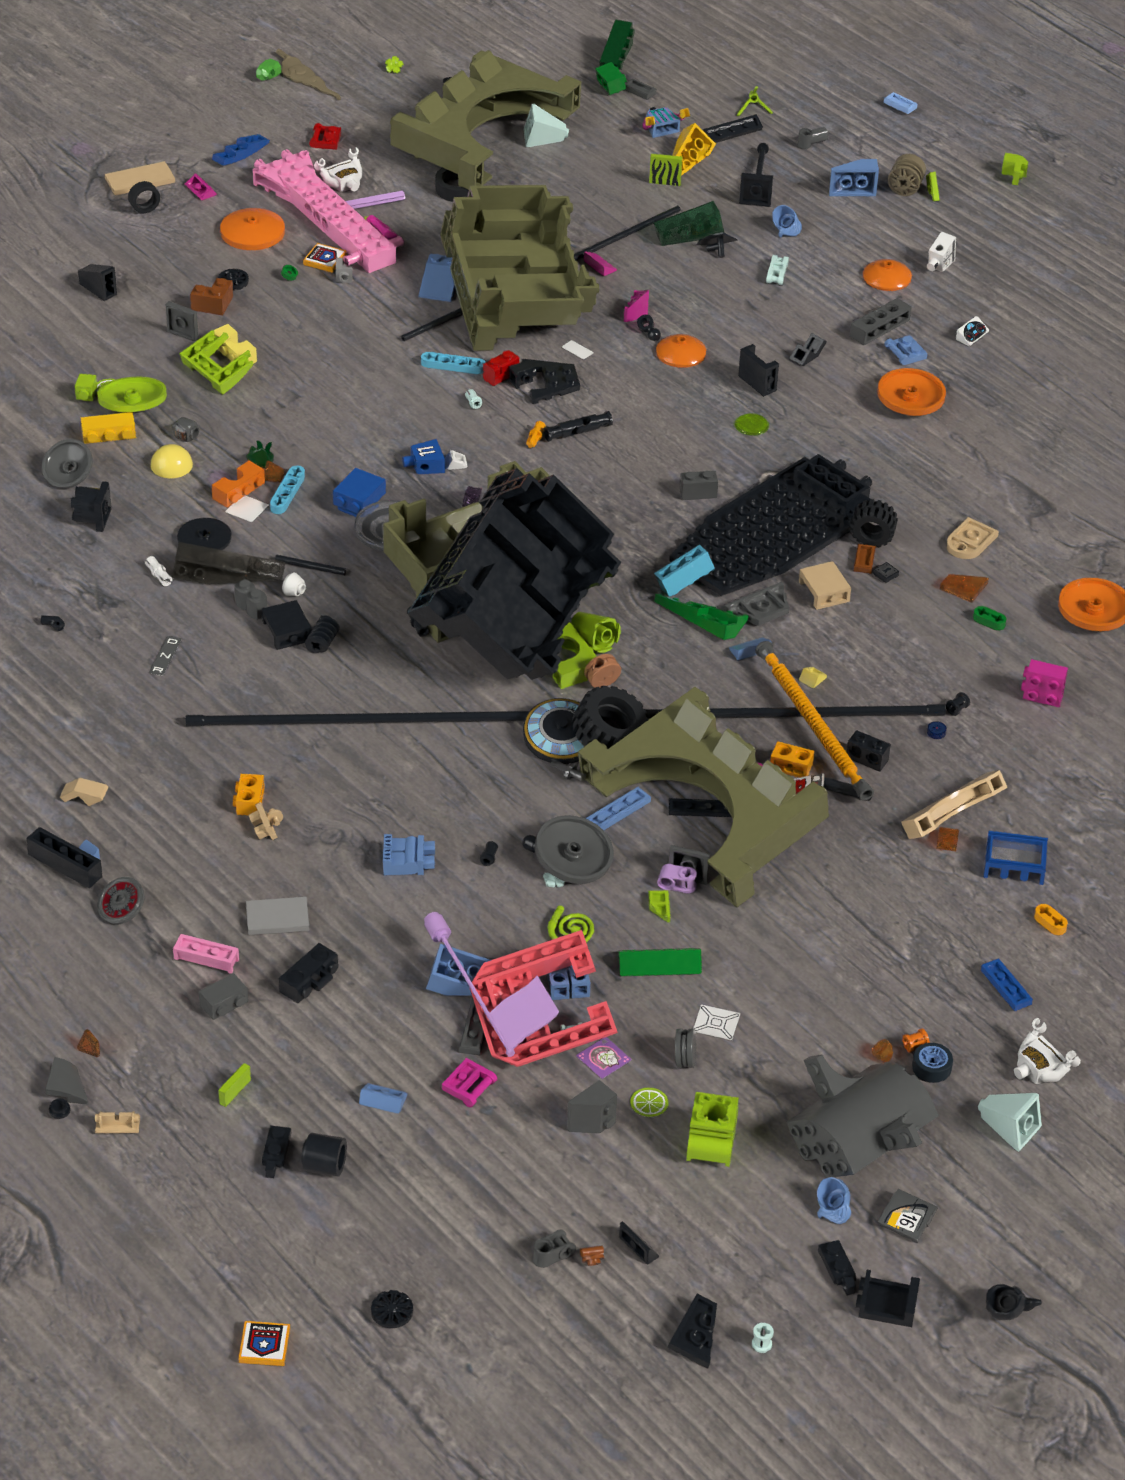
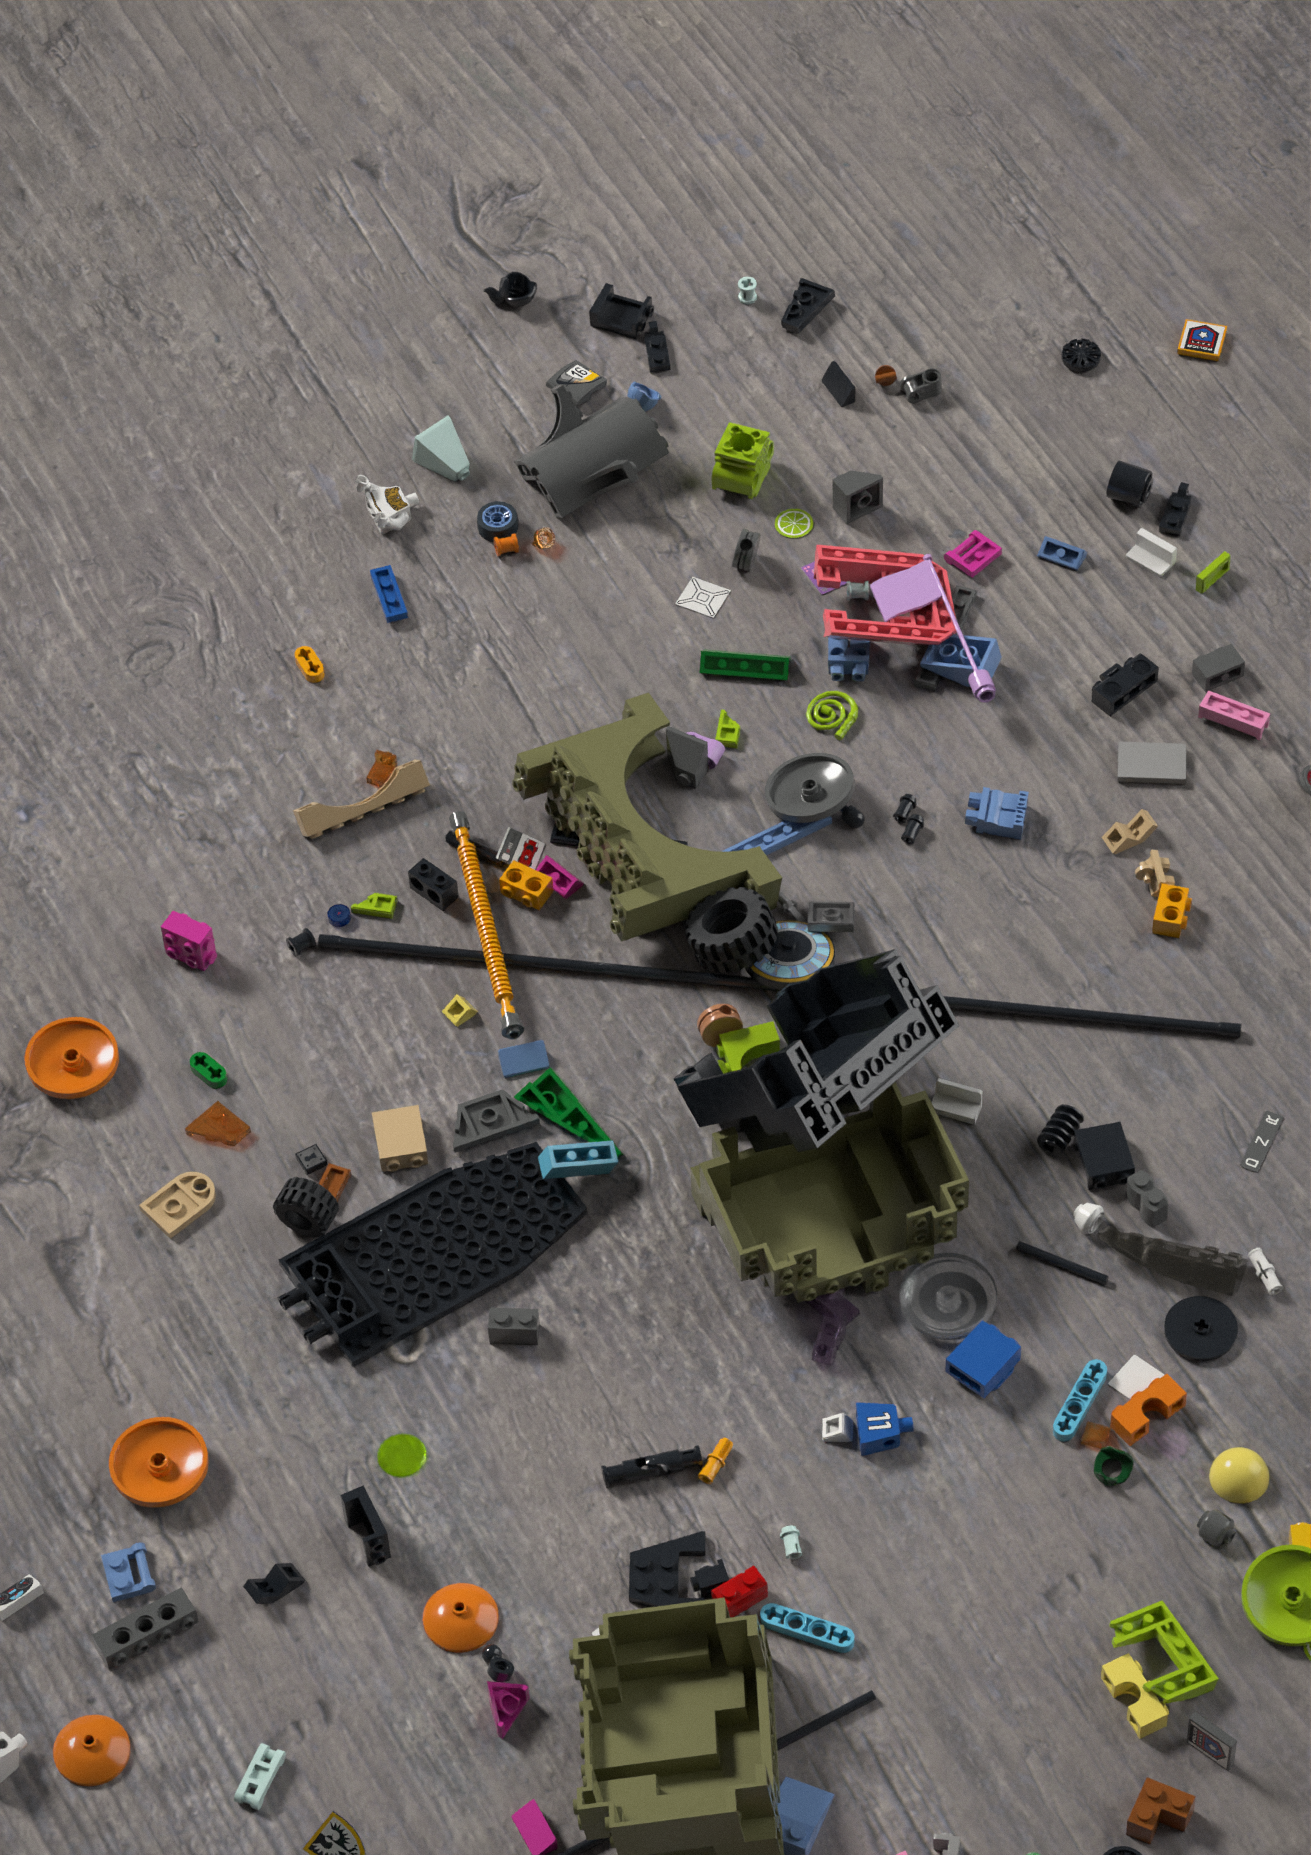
camera: 165 degrees left, 10 degrees up
blue window [984,831,1048,885] -> none
none -> lime tile [351,893,398,919]
none -> flat silver tile [808,901,855,932]
none -> black pin [901,814,924,844]
none -> white panel [931,1078,983,1125]
none -> tan slope [1102,809,1158,854]
none -> white panel [1126,528,1177,577]

